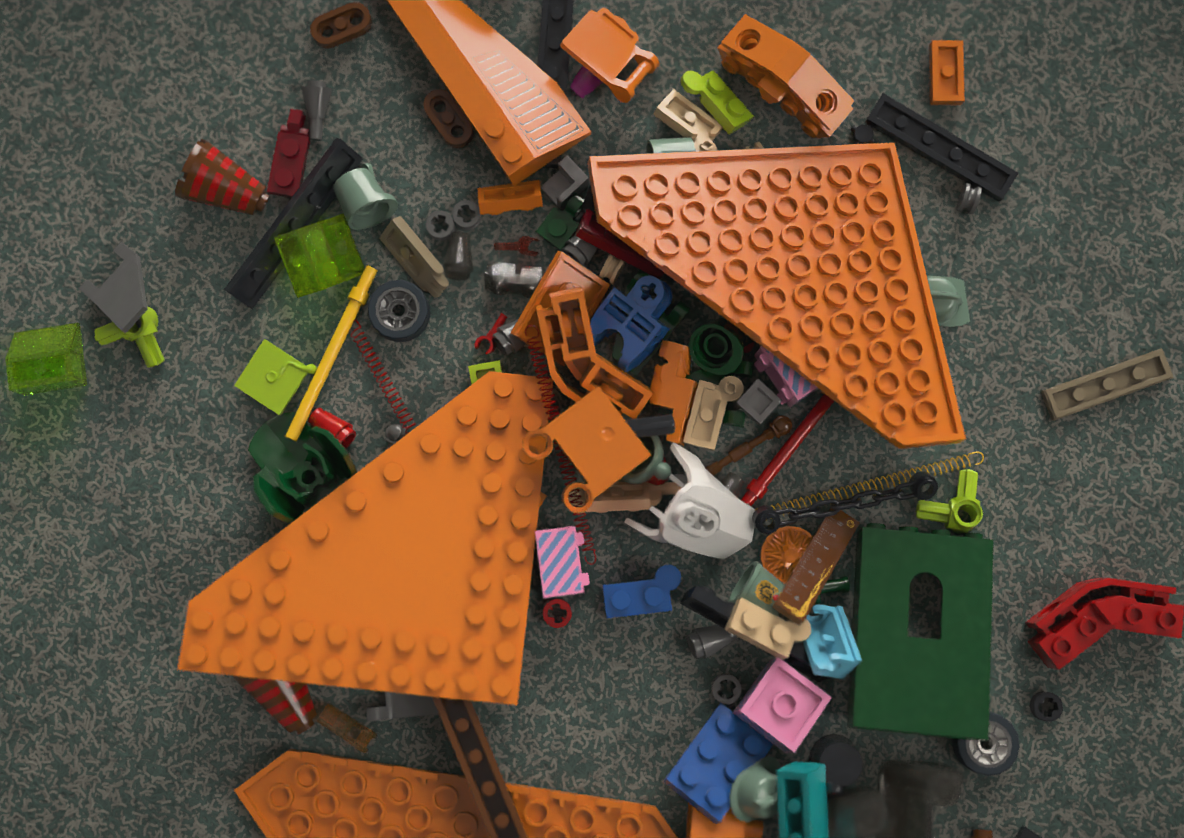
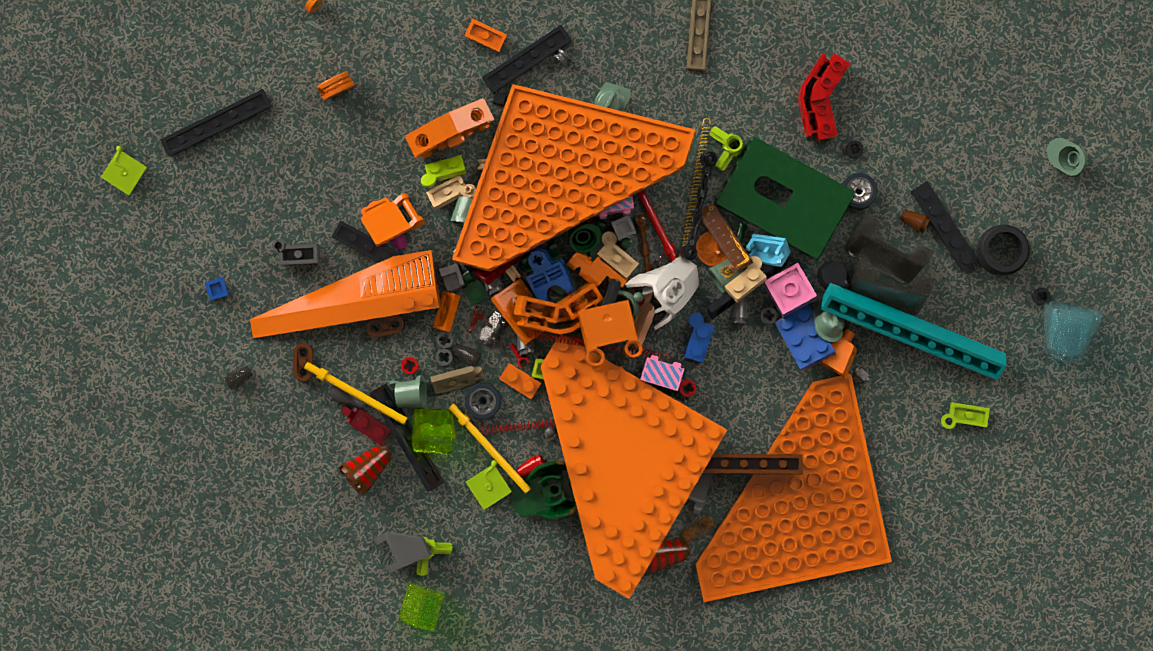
camera: 65 degrees left, 5 degrees up
none -> yellow bar [304,362,408,425]
none -> red bush [401,357,418,374]
none -> orange plate [499,363,541,399]

